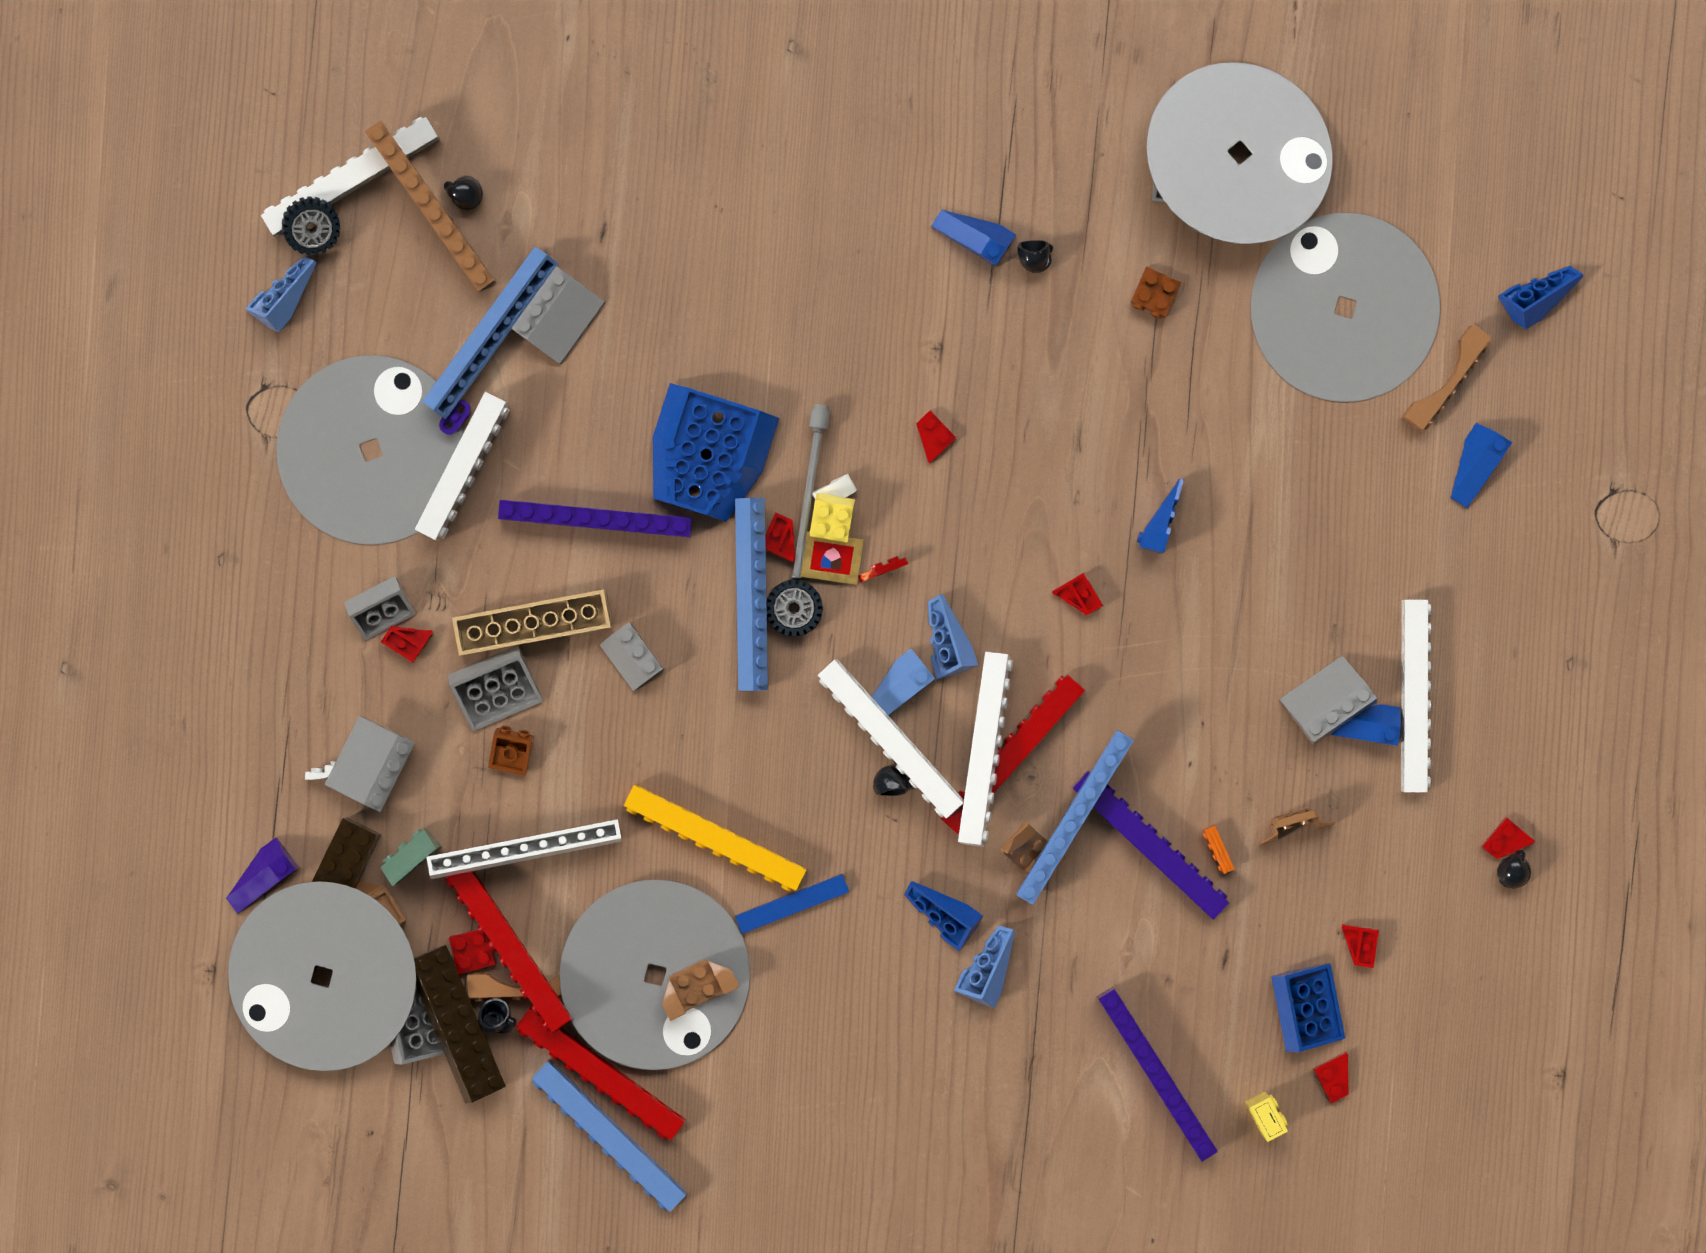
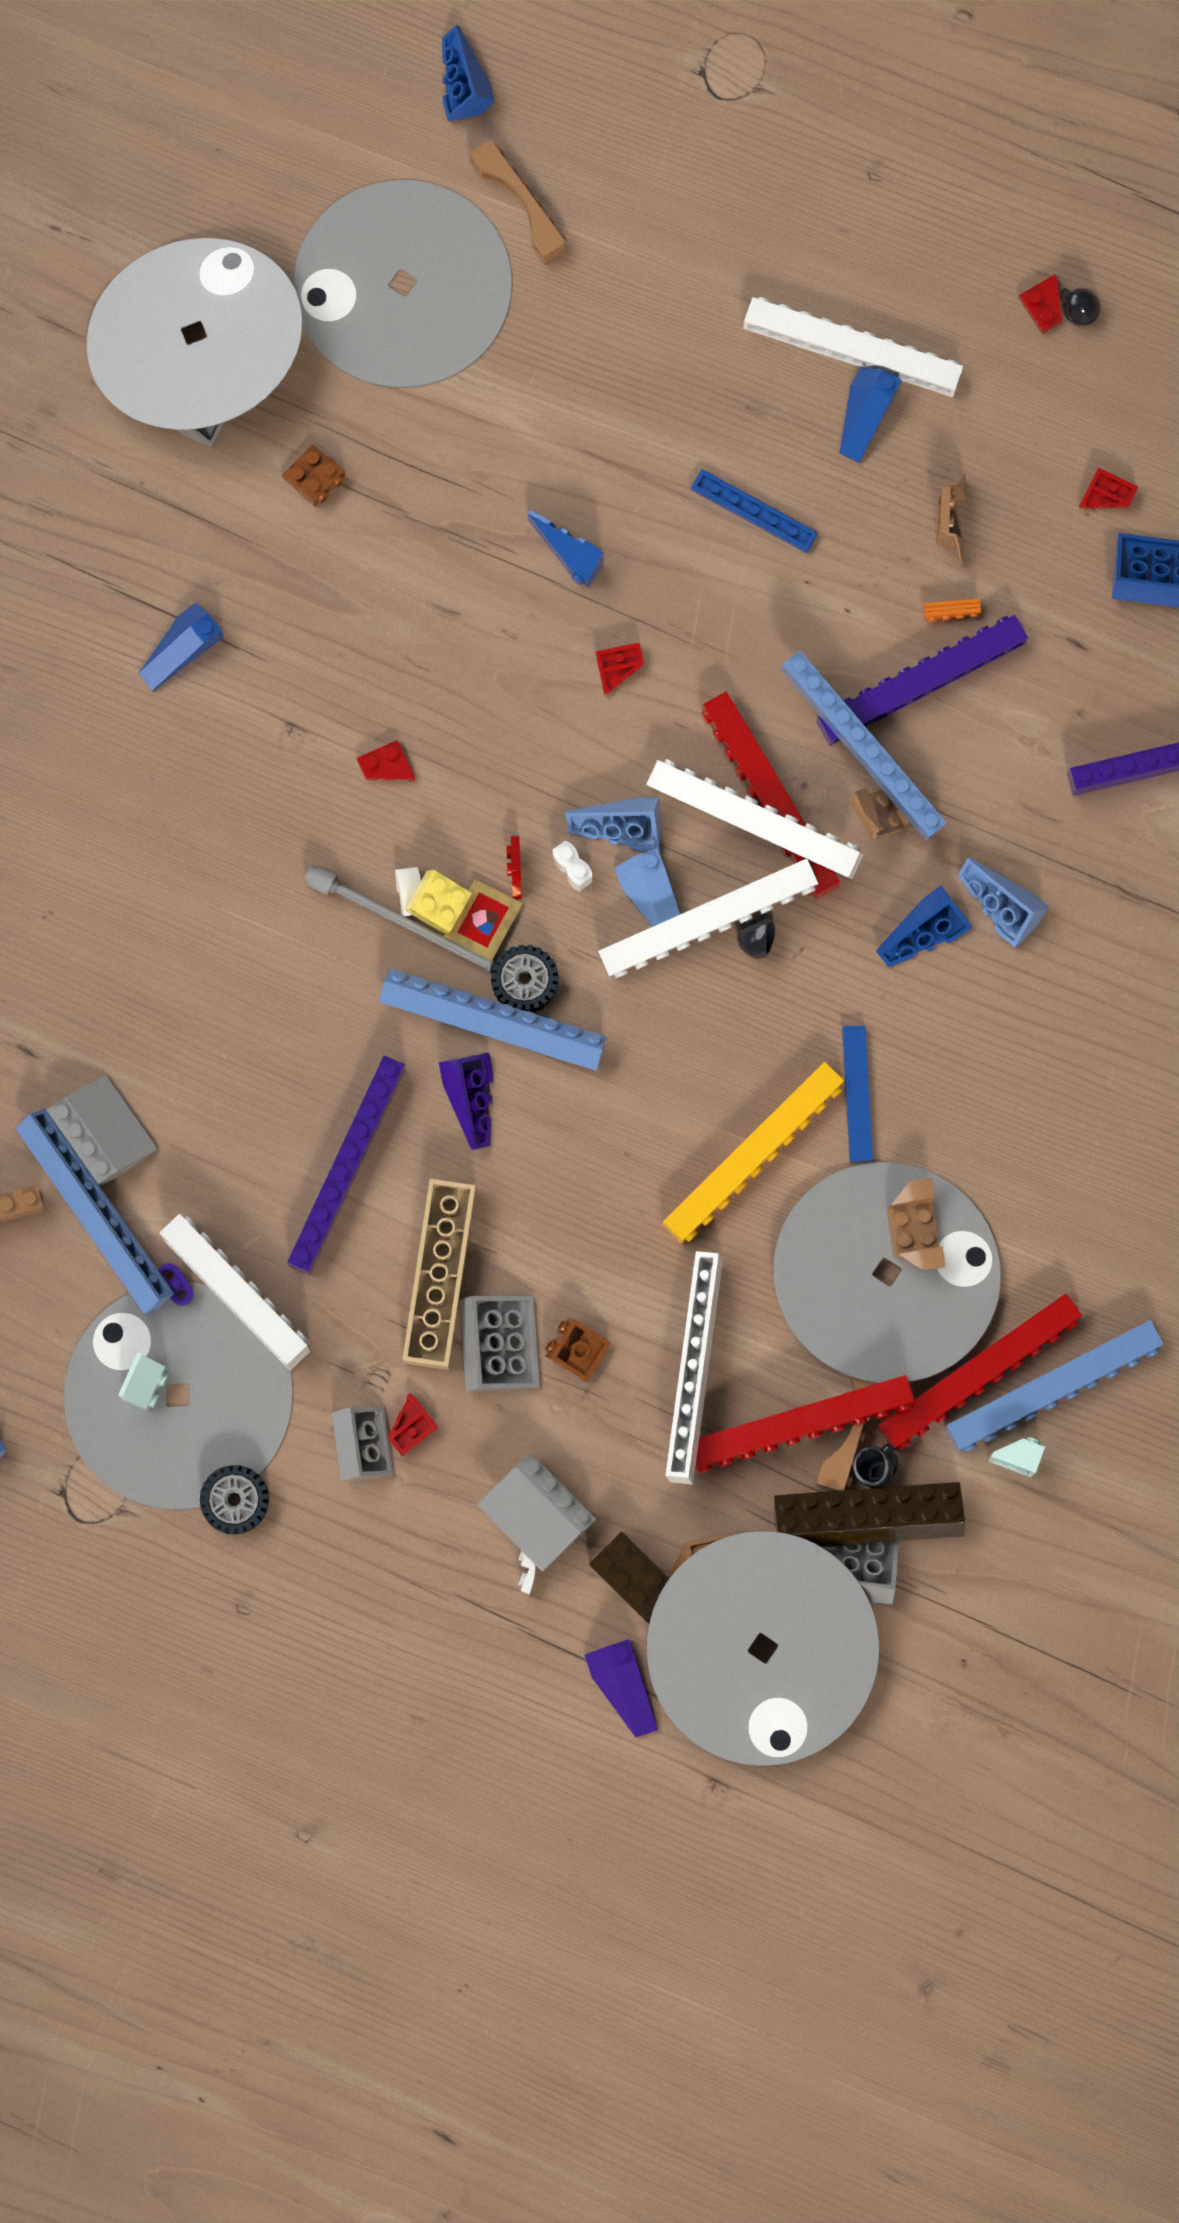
camera: 70 degrees left, 10 degrees down
sand green slope [380,828,442,886] -> none
red plate [449,929,496,974] -> none
light grey slope [600,622,664,691] -> none
blue wedge [652,383,779,522] -> none
red wing [765,512,795,562] -> none
black piece [1018,240,1053,273] -> none
light grey slope [1280,656,1377,746] -> none
blue wedge [1450,423,1512,508] -> none
none -> light aqua slope [118,1353,169,1411]
none -> wheel [200,1465,269,1534]
none -> dark purple wedge [438,1052,493,1150]
none -> white brick [553,841,592,892]
none -> blue tile [691,469,818,554]
none -> light aqua slope [988,1437,1045,1477]

